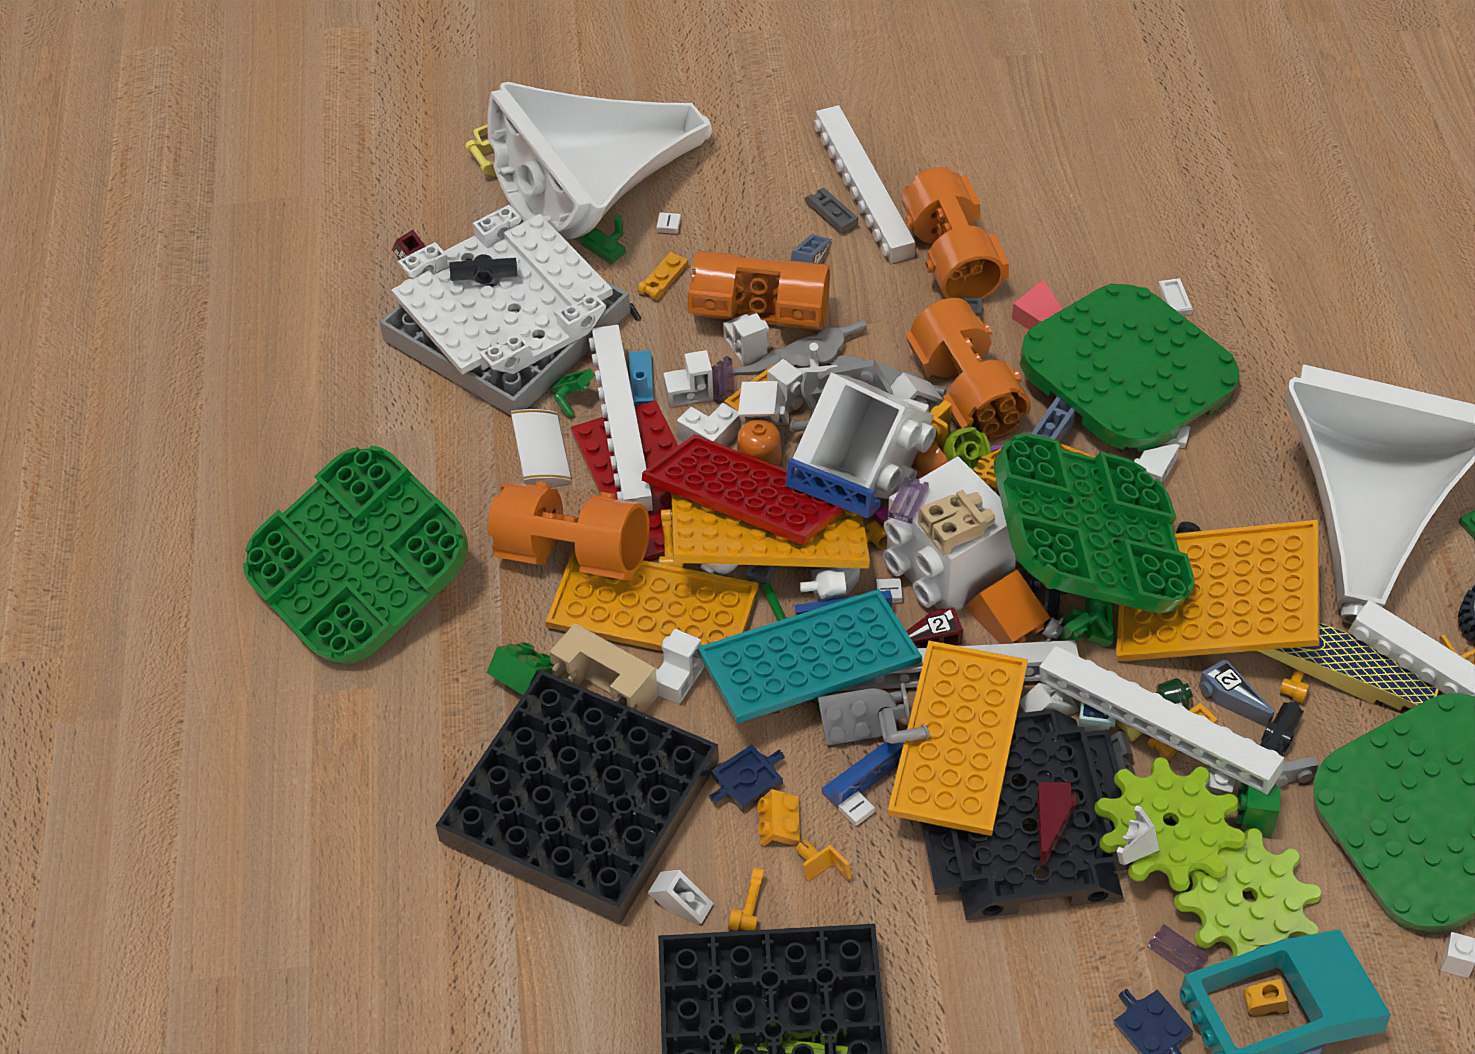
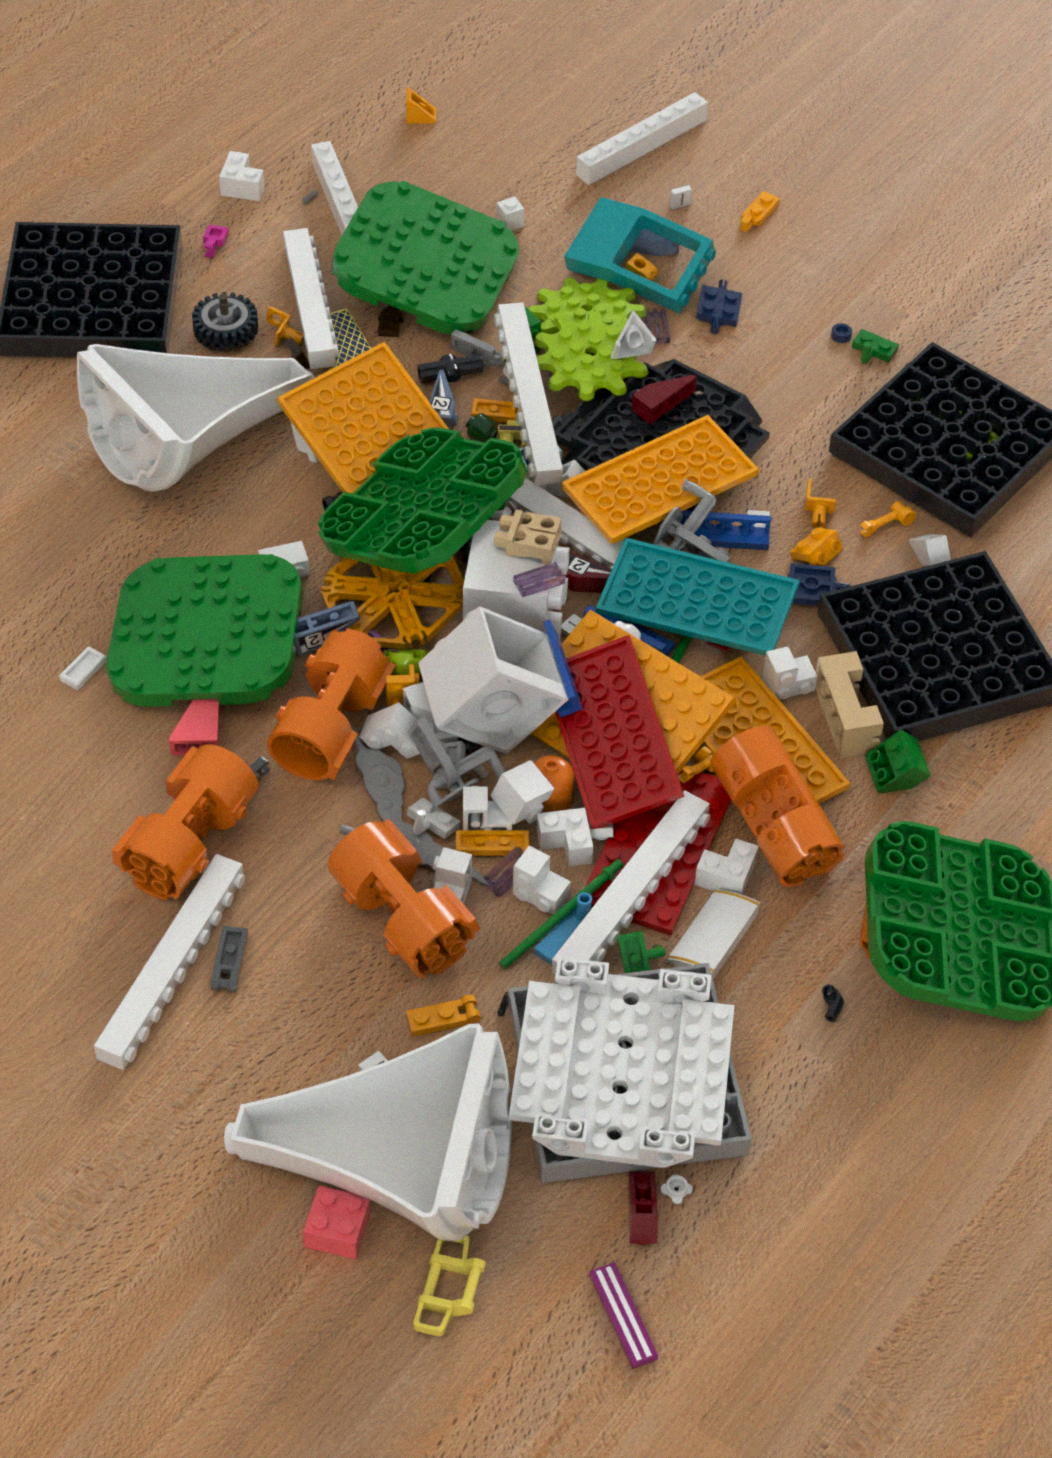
camera: 140 degrees left, 0 degrees up
black piece [449,254,518,284] -> none
sand blue slope [791,234,832,264] -> none
none -> green bar [499,859,624,970]
none -> magenta tile [589,1262,658,1369]
none -> white brick [694,838,759,895]
none -> black arm [822,984,844,1022]

